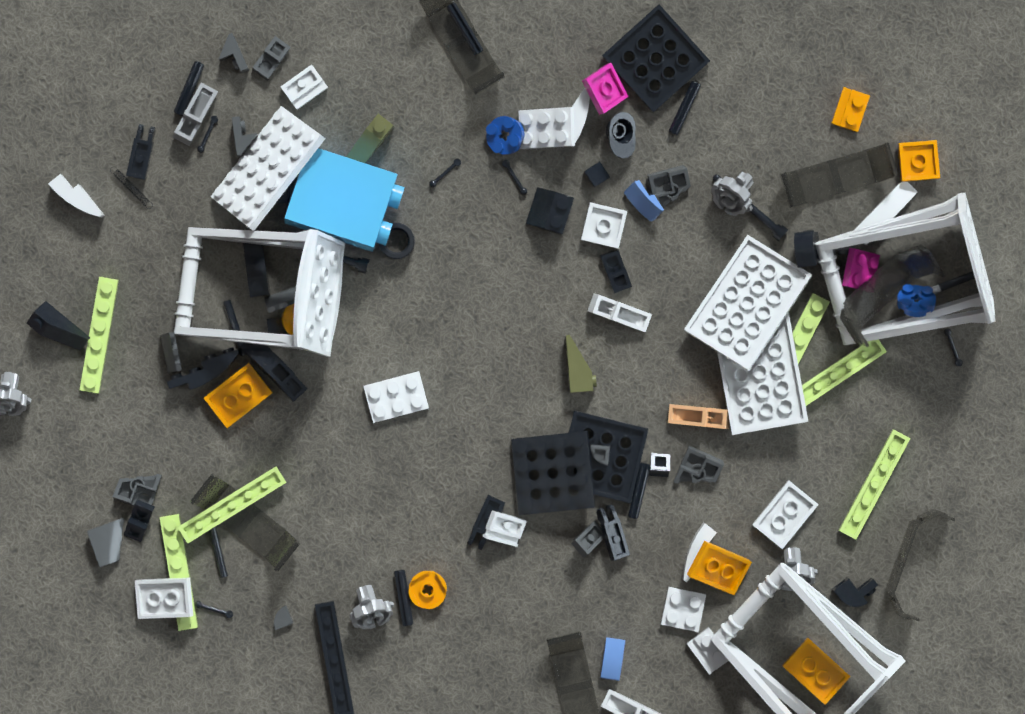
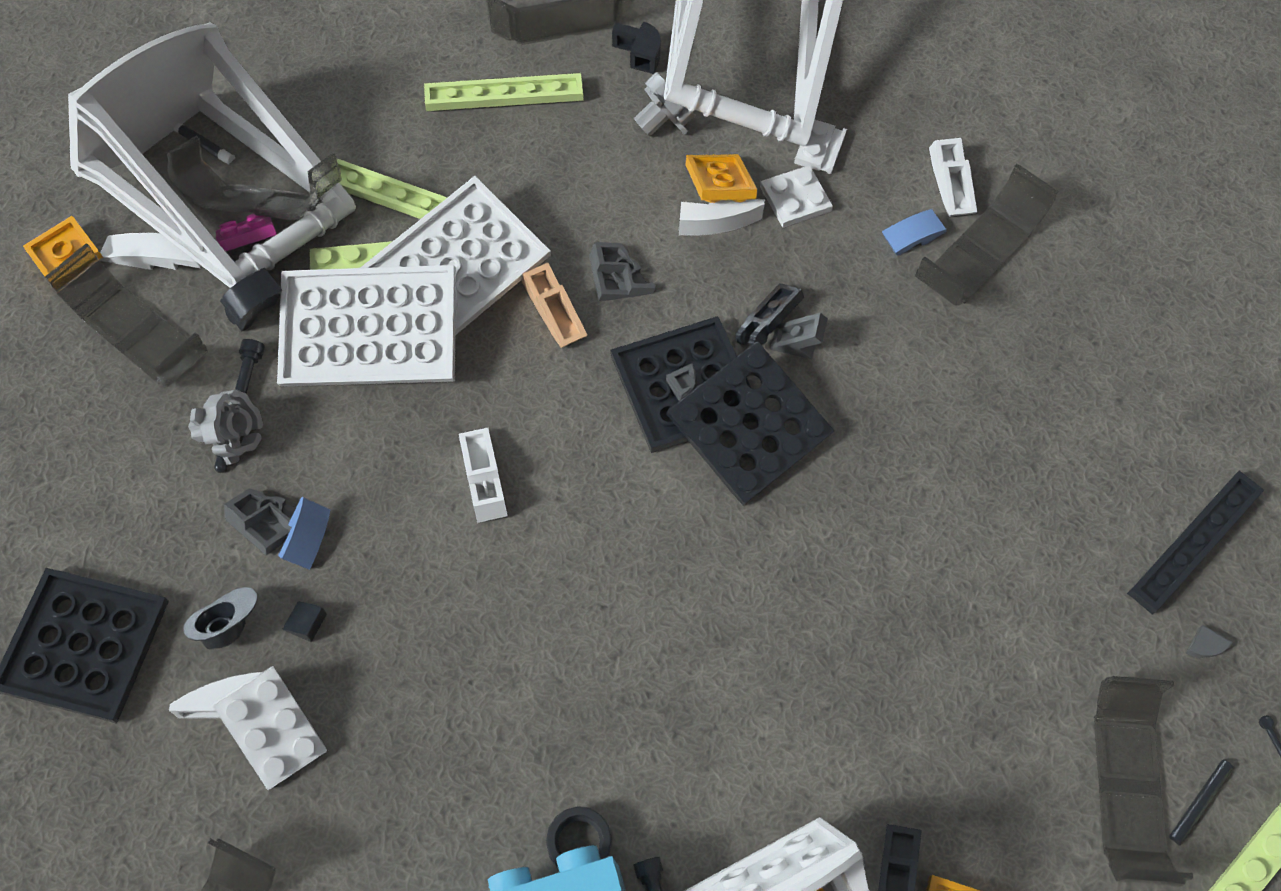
camera: 130 degrees left, 25 degrees down
yellowish green plate [178,466,286,543] -> none
light grey piece [349,585,394,629] -> none
white plate [364,371,429,423] -> none
black axle [394,569,413,626] -> none
light orange plate [409,570,447,609] -> none
black hinge [429,158,461,188] -> none
black hinge [467,494,505,550] -> none
white plate [483,510,527,547] -> none
blue plate [486,116,525,155] -> none
black hinge [502,160,527,195] -> none
black slope [526,187,574,235] -> none
olive slope [565,335,597,393] -> none
white plate [581,202,627,249] -> none
dark pink plate [582,63,629,115] -> none
black slope [600,249,632,293] -> none
black axle [628,463,650,519] -> none
slope [649,453,670,477] -> none
black axle [669,81,701,135] -> none
white plate [752,480,819,549] -> none
light orange plate [782,637,851,705] -> none
light orange plate [831,87,870,132] -> none
blue plate [897,284,936,317] -> none
black hinge [944,328,963,366] -> none

